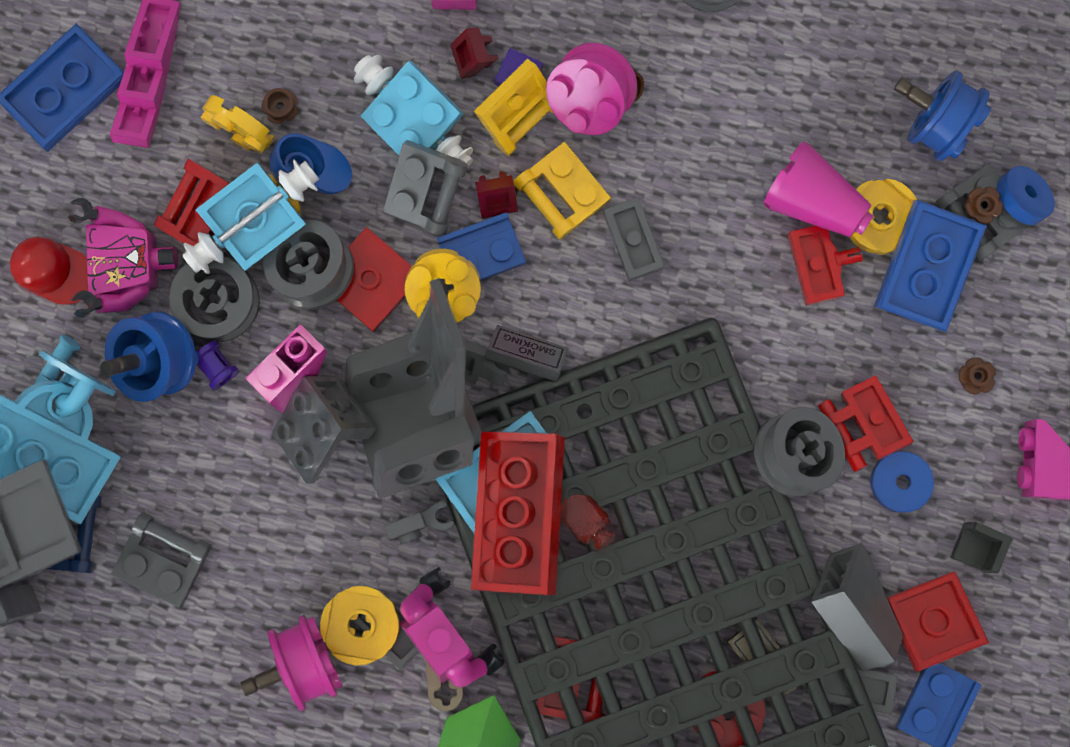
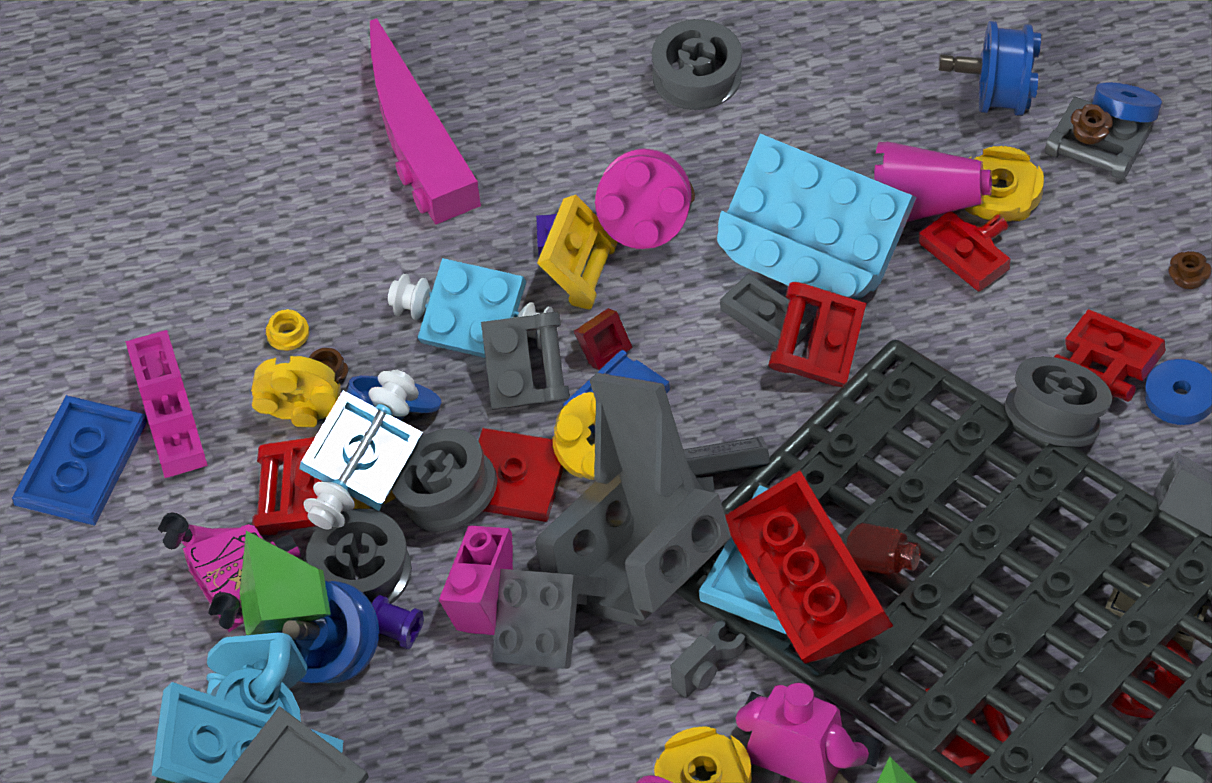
camera: 20 degrees left, 30 degrees down
red cap [10,236,88,305] -> none
dark red tile [450,27,498,79] -> none
yellow plate [513,141,611,240] -> none
blue tile [874,200,987,332] -> none
none -> bright green slope [239,531,331,635]
none -> yellow plate [266,309,309,351]
none -> medium azure plate [717,134,917,300]
none -> red plate [768,282,867,387]

